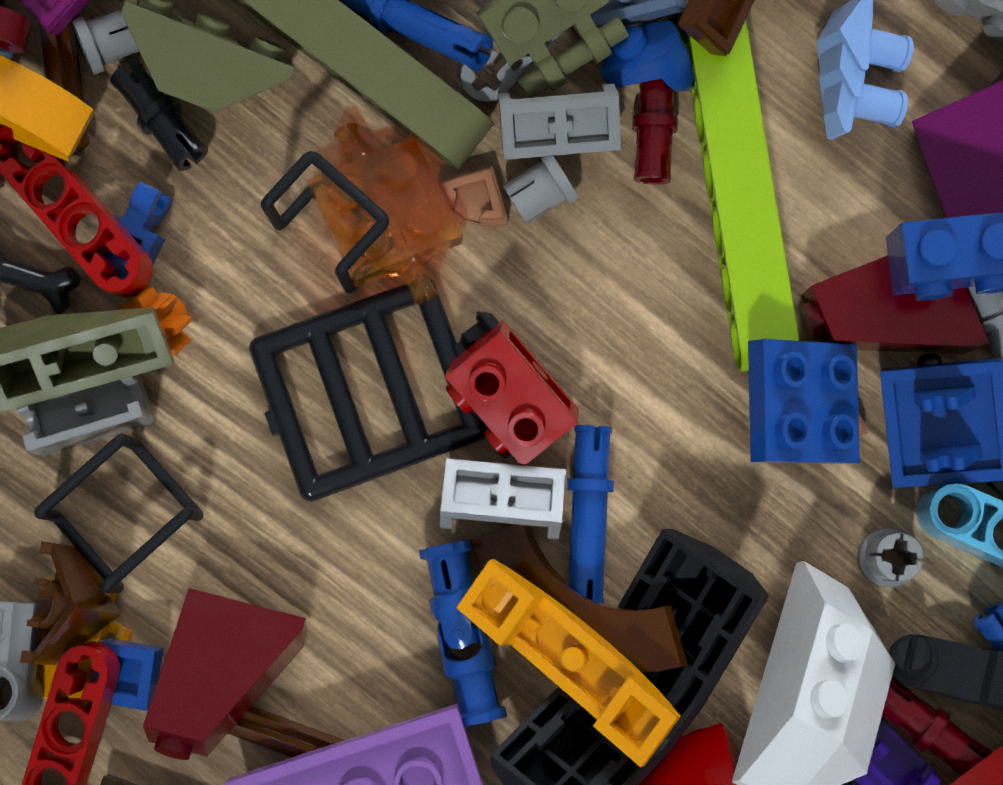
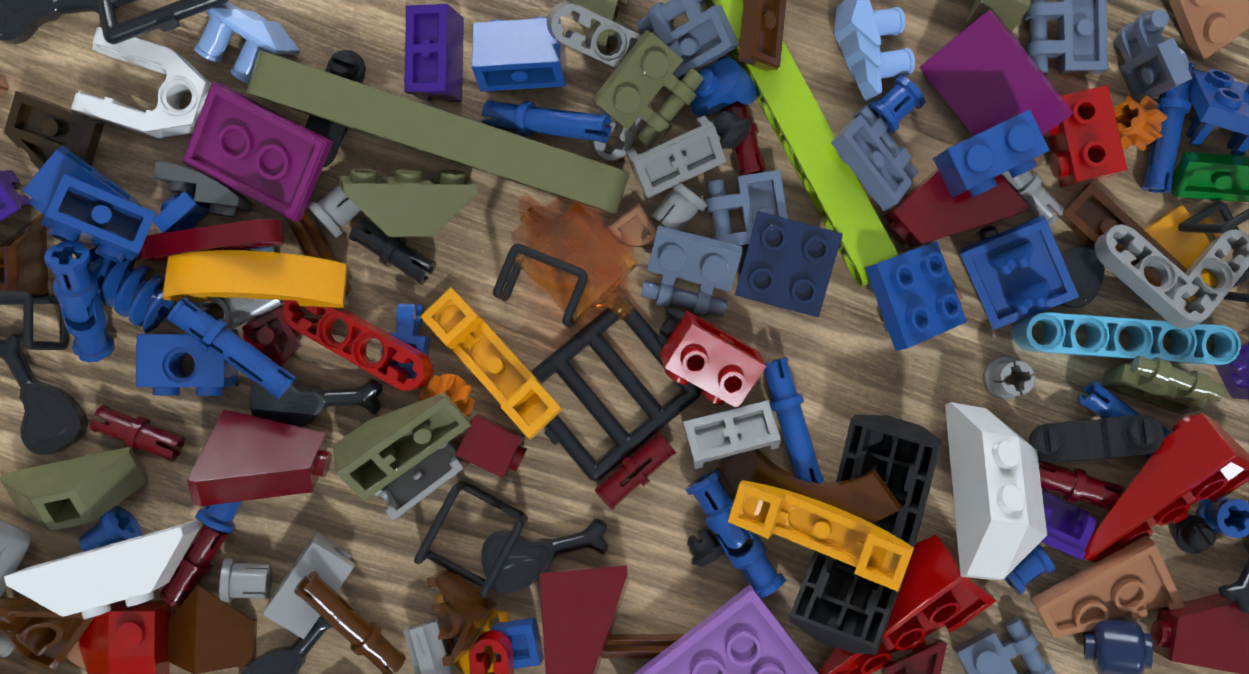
camera: 20 degrees left, 5 degrees up
none -> light orange slope [420,287,563,440]
none -> dark red brick [455,414,528,478]
none -> black piece [481,518,609,593]
none -> dark red pin [595,432,677,510]
none -> sand blue plate [641,225,742,317]
none -> black piece [687,529,723,567]
none -> sand blue plate [705,170,788,248]
none -> black piece [713,111,751,149]
none -> dark blue hinge [735,211,843,318]
none -> sand blue plate [831,105,918,211]
none -> blue bush [868,75,926,134]

